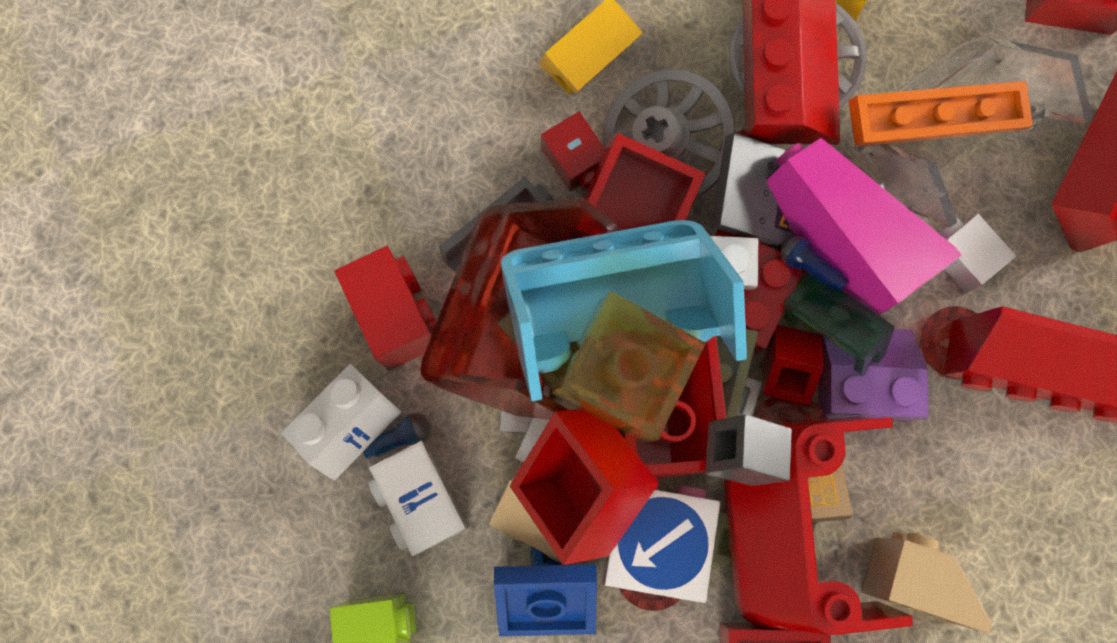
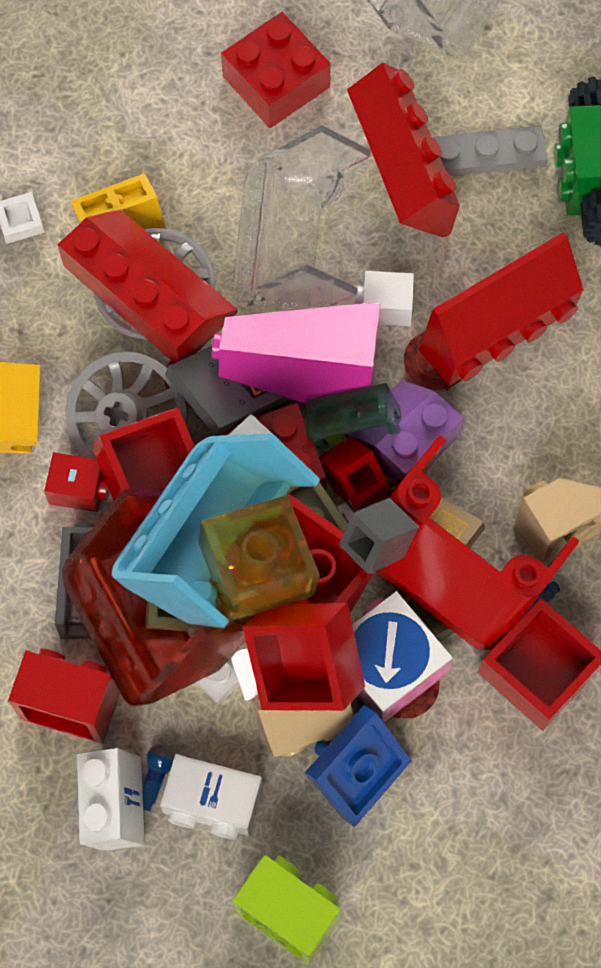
camera: 45 degrees left, 10 degrees down
clear blue piece [780,236,849,292] -> none
orange plate [848,81,1033,147] -> none

